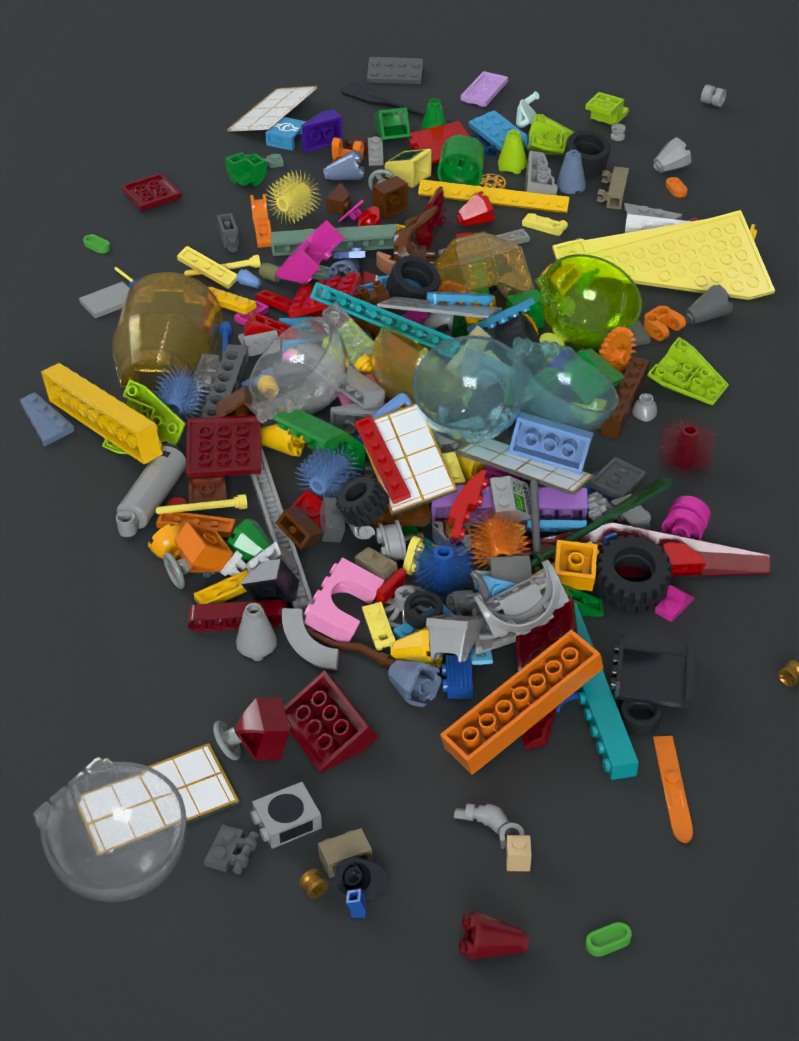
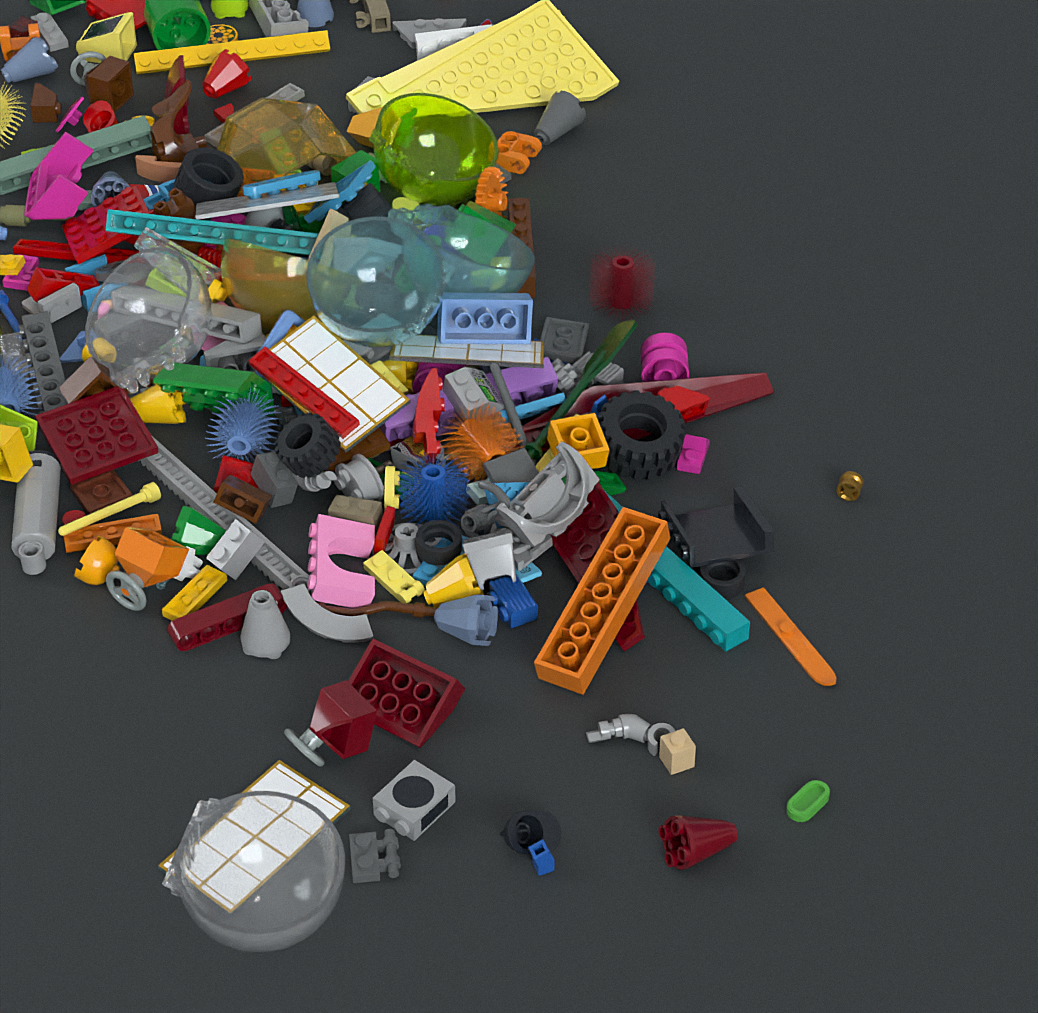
camera: 25 degrees left, 0 degrees up
black slope [241,559,299,602] -> none
pearl gold wheel [299,869,329,899] -> none
dark tan brick [318,828,372,878] -> none
medium blue wing [332,248,365,259] -> none
light yellow plate [522,213,568,236] -> none
light grey piece [632,394,658,422] -> none
lime wedge [647,337,729,406] -> none

